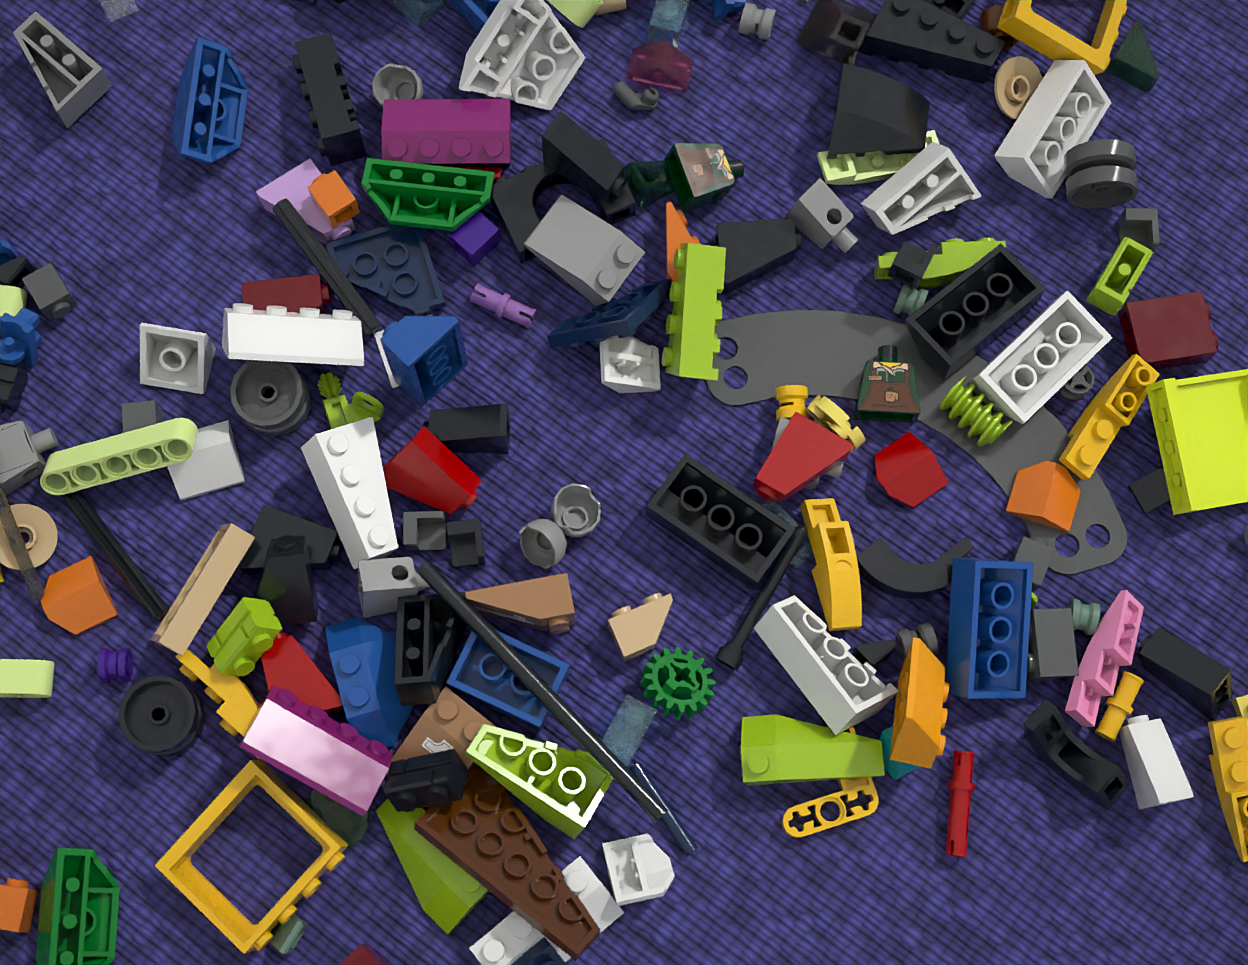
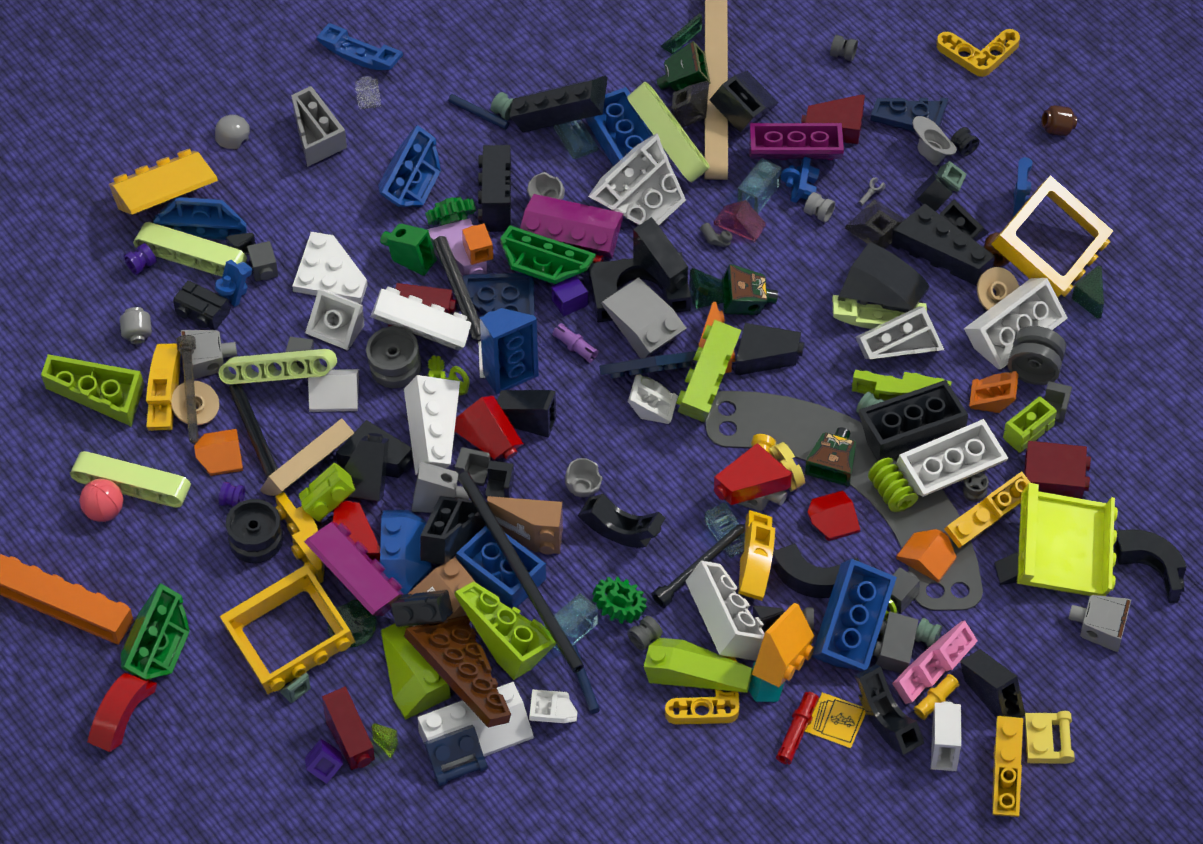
camera: 20 degrees right, 20 degrees down
light grey hair [519,519,567,570] -> none
tan slope [608,593,673,662] -> none
black slope [646,453,796,590] -> none
light grey torso [785,178,858,253] -> none
black panel [887,242,938,290] -> none
none -> white plate [293,232,367,304]
none -> green torso [380,224,437,276]
none -> green gear [425,197,476,226]
none -> black arch [578,494,666,548]
none -> dark grey wheel [627,616,663,651]
none -> yellow sticker [805,692,866,748]
none -> orange slope [969,371,1018,413]

